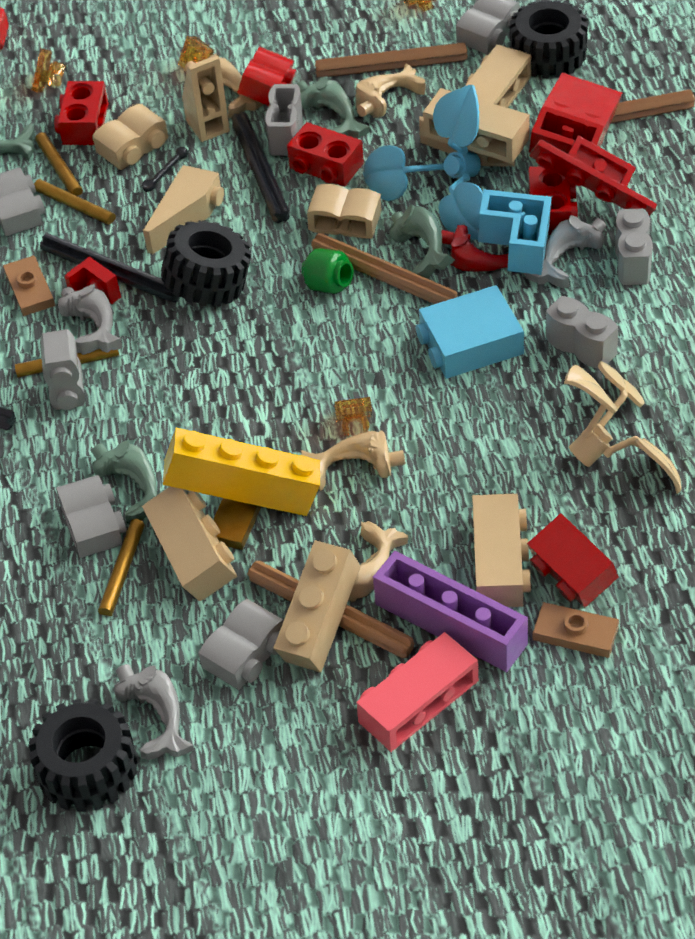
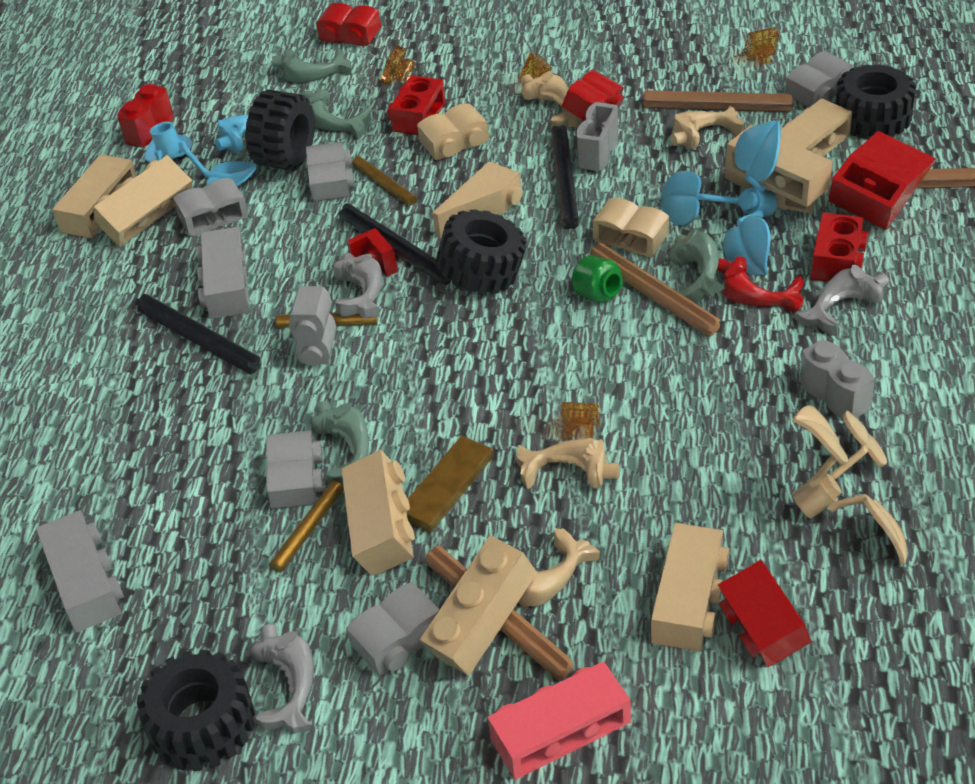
camera: 15 degrees right, 5 degrees down
medium nougat plate [3,255,55,316] -> none
pearl gold bar [35,132,83,196] -> none
black hinge [142,147,188,192] -> none
yellow brick [163,428,320,516] -> none
tan slope [182,55,230,142] -> none
red brick [287,122,364,187] -> none
sand green animal [297,76,370,139] -> none
medium lavender brick [373,550,528,672] -> none
medium azure brick [416,285,524,379] -> none
medium azure brick [478,189,552,275] -> none
red bracket [530,135,657,216] -> none
medium nougat plate [533,602,619,658] -> none
light grey brick [615,209,653,285] -> none

